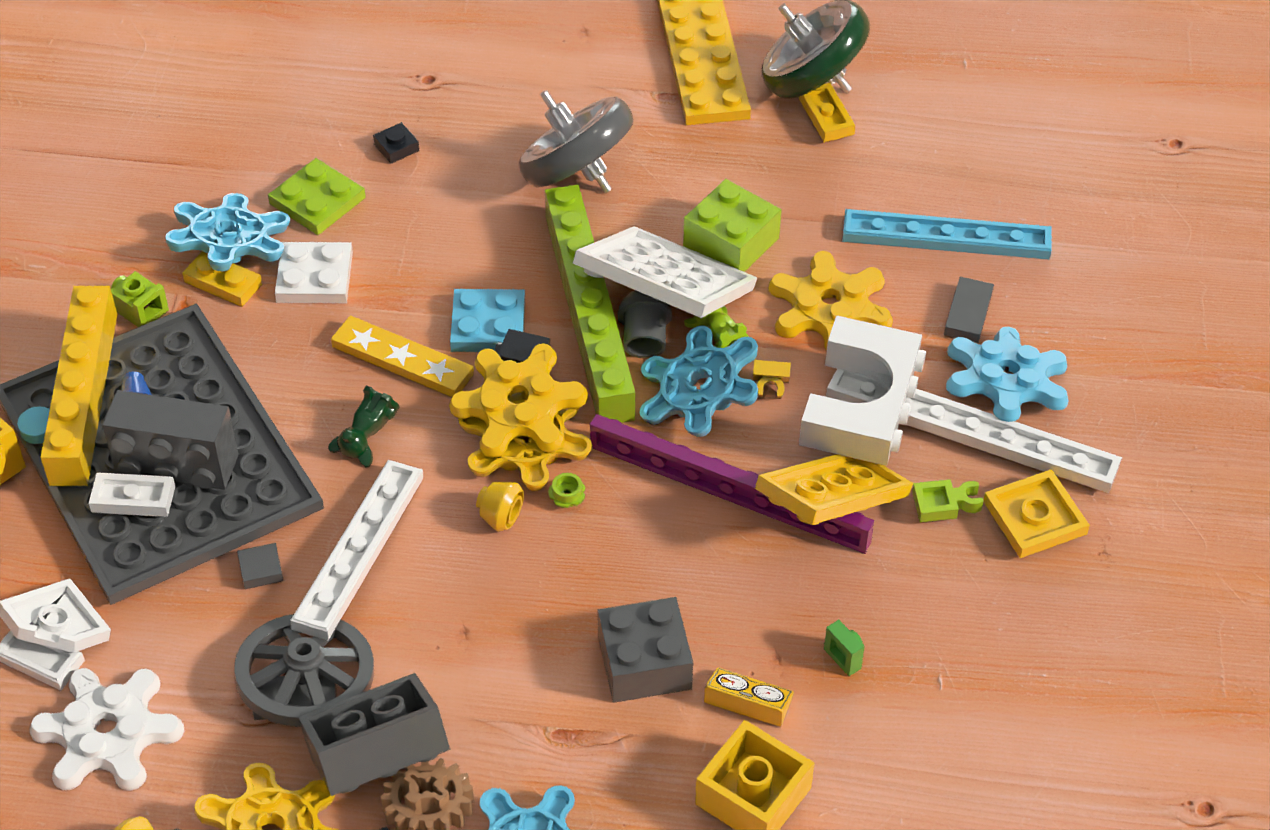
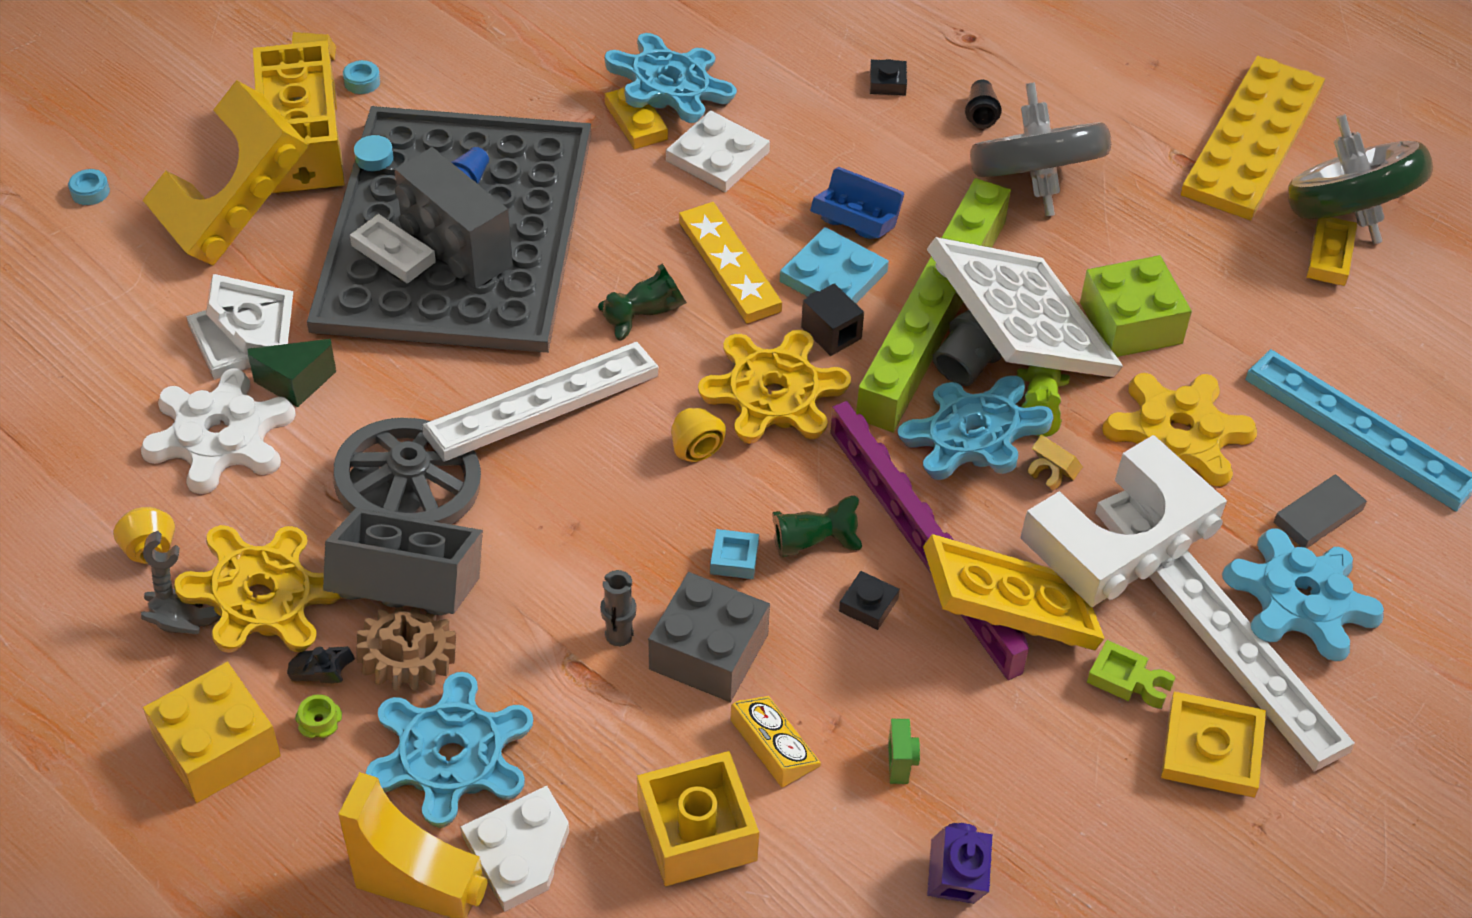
camera: 35 degrees right, 0 degrees up
yellow brick [40,286,117,486] -> none
lime brick [111,271,169,327] -> none
dark grey tile [237,543,284,589] -> none
lime plate [268,158,366,235] -> none
yellow plate [449,343,588,458] -> none
lime plate [548,473,585,508] -> none
none -> dark green slope [248,339,336,407]
none -> dark grey pin [600,570,637,647]
none -> medium azure plate [710,529,759,579]
none -> dark green animal [772,495,862,557]
none -> blue bracket [810,167,904,239]
none -> black plate [839,571,900,630]
none -> dark purple brick [927,823,993,904]
none -> black cone [965,79,1002,128]

